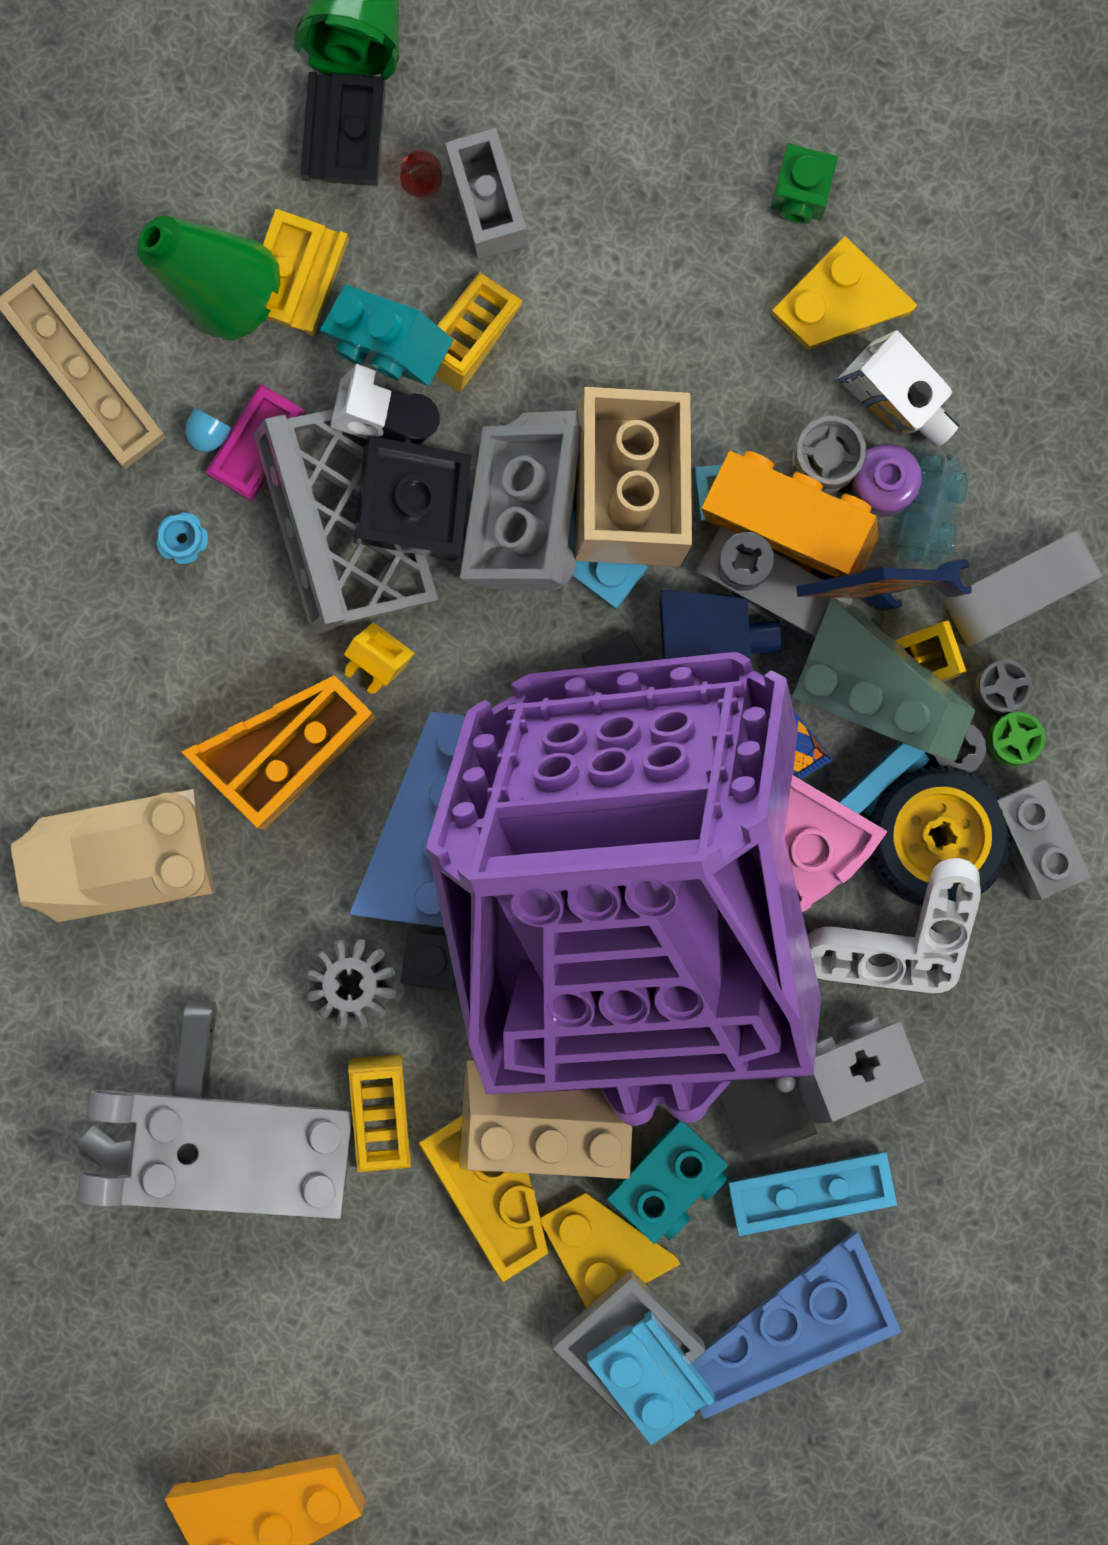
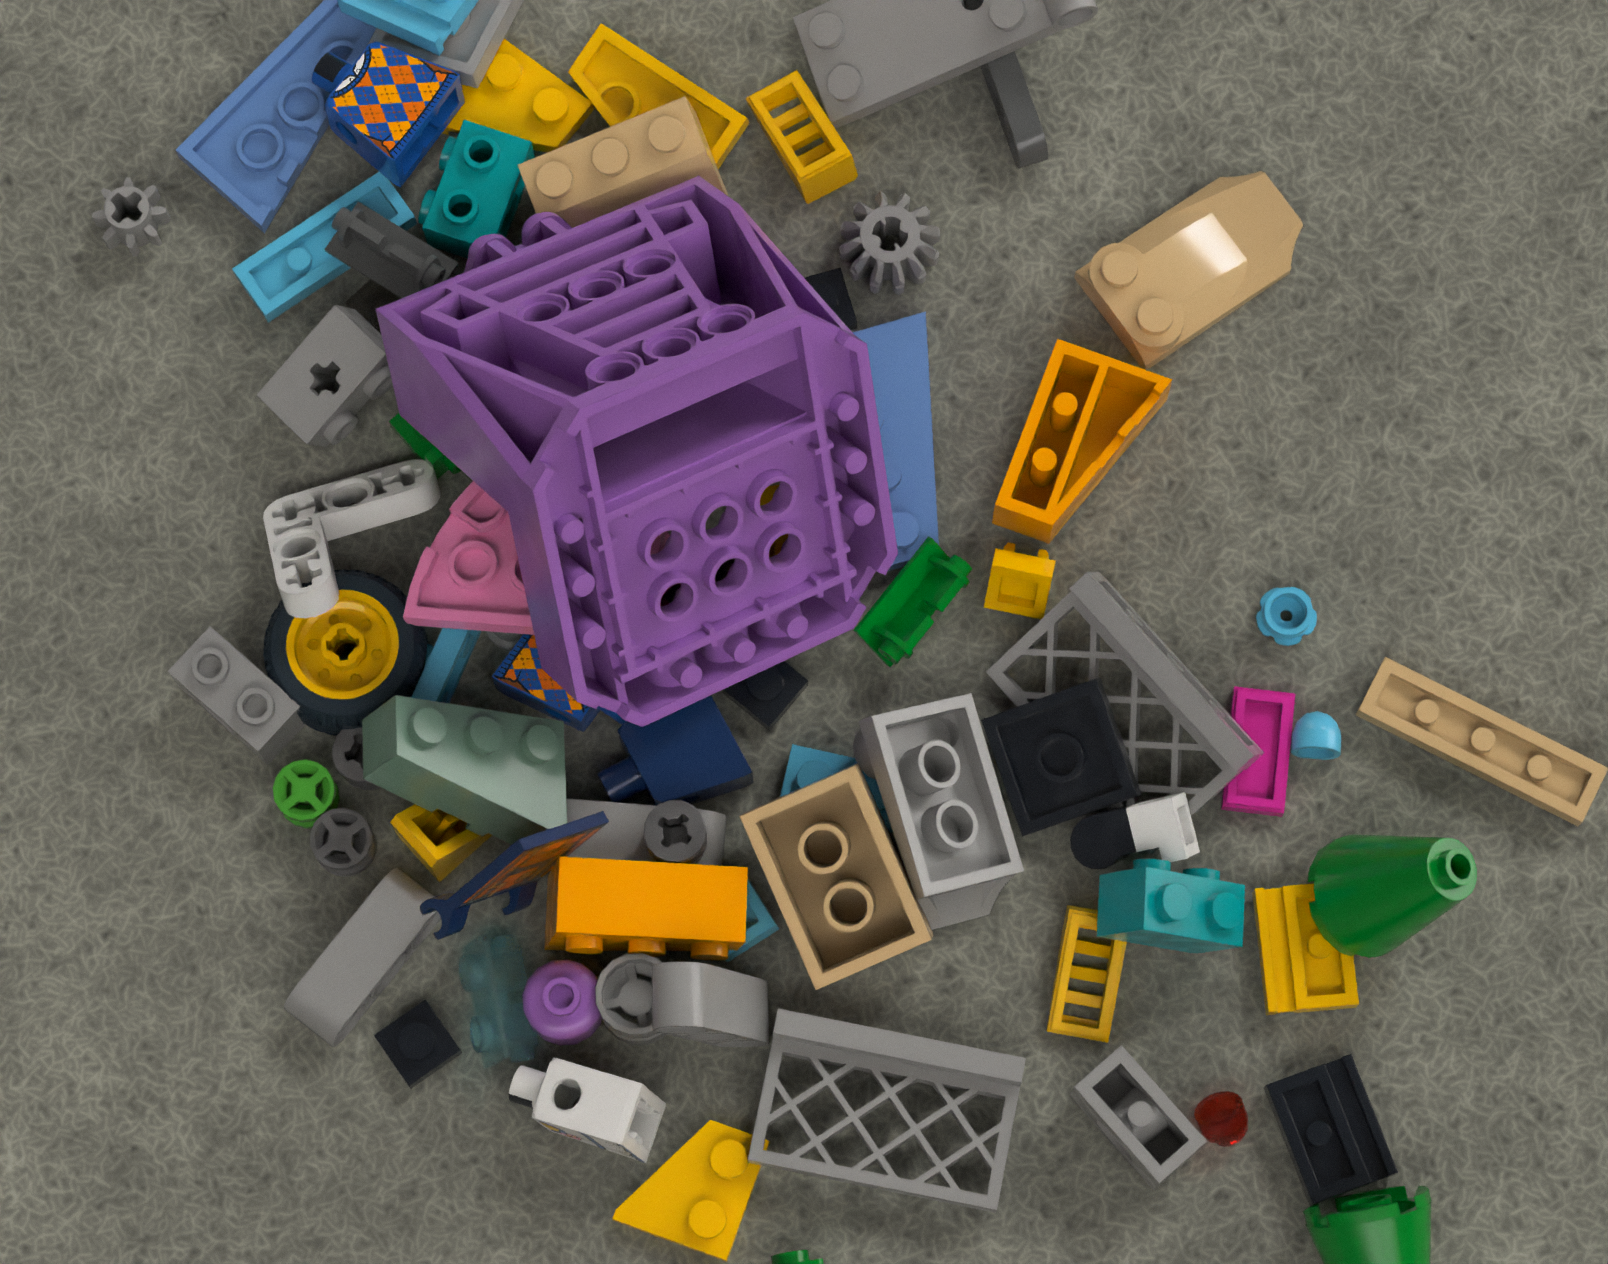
camera: 155 degrees right, 10 degrees down
none -> light grey gear [92,177,171,257]
none -> blue torso [312,42,465,188]
none -> dark grey hinge [324,201,459,299]
none -> black plate [374,999,462,1089]
none -> light grey beam [652,962,769,1047]
none -> light grey fence [748,1008,1026,1213]
none -> green hinge [853,536,972,667]

